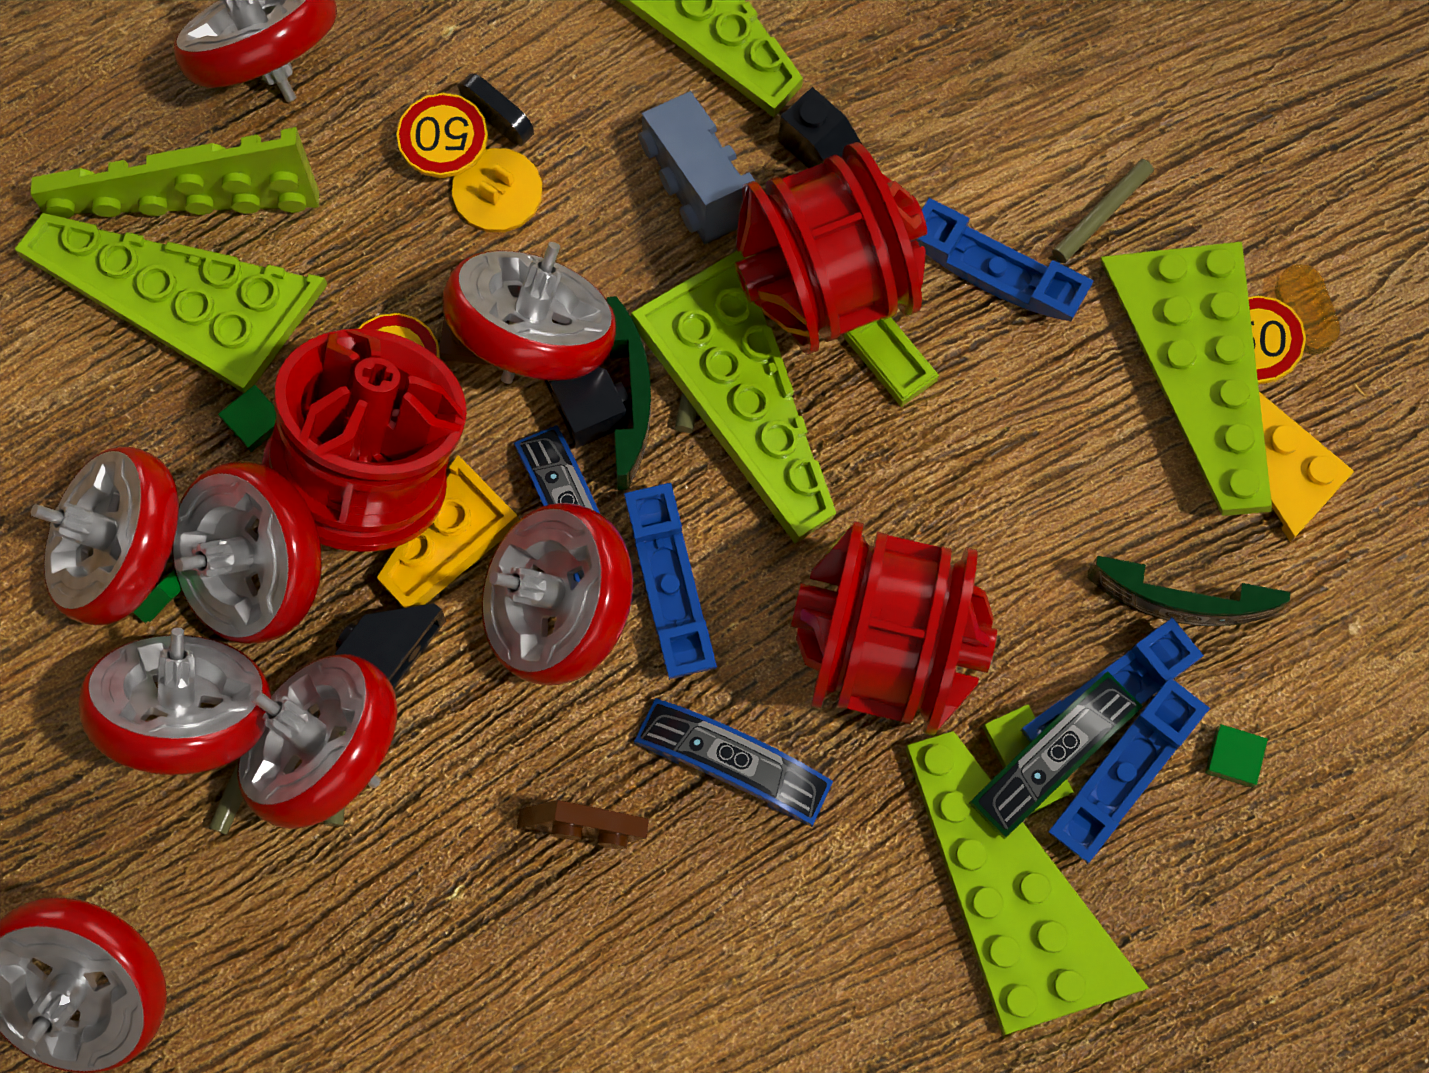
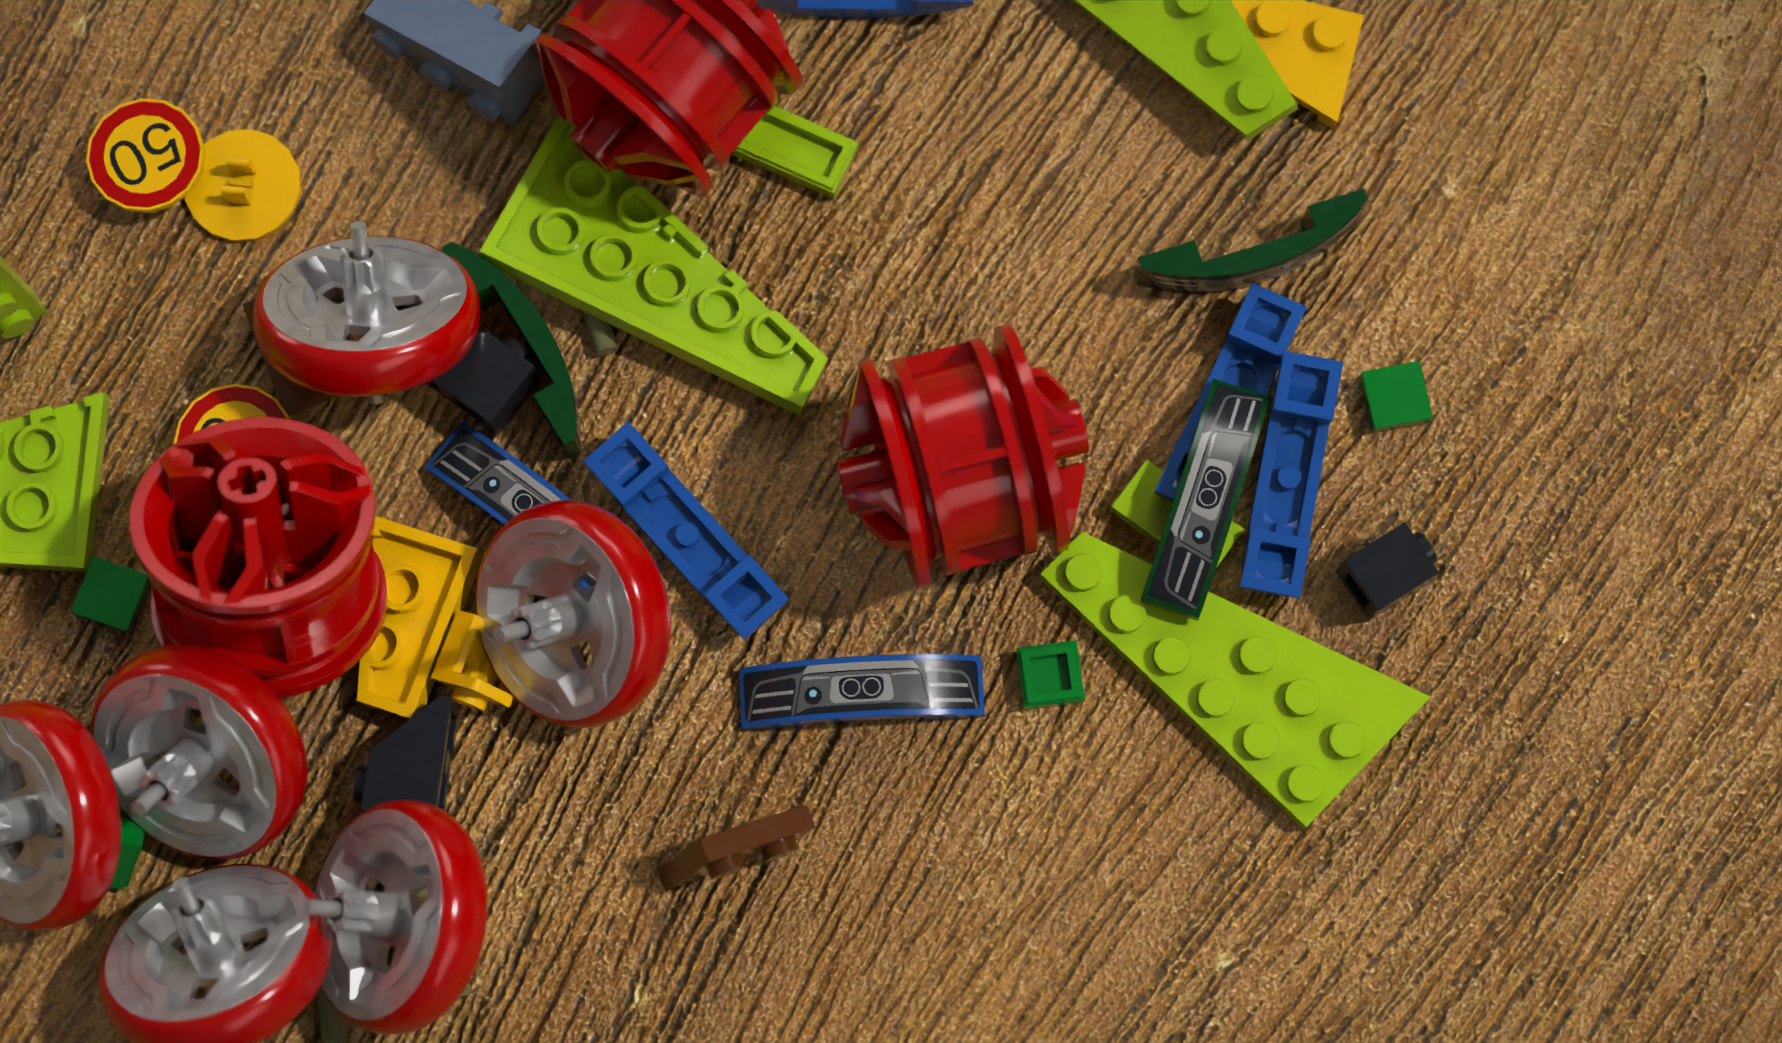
camera: 25 degrees left, 5 degrees up
black tile [458,73,534,146] -> none
none -> yellow bracket [431,610,513,712]
none -> green tile [1016,640,1085,711]
none -> black brick [1335,522,1439,621]

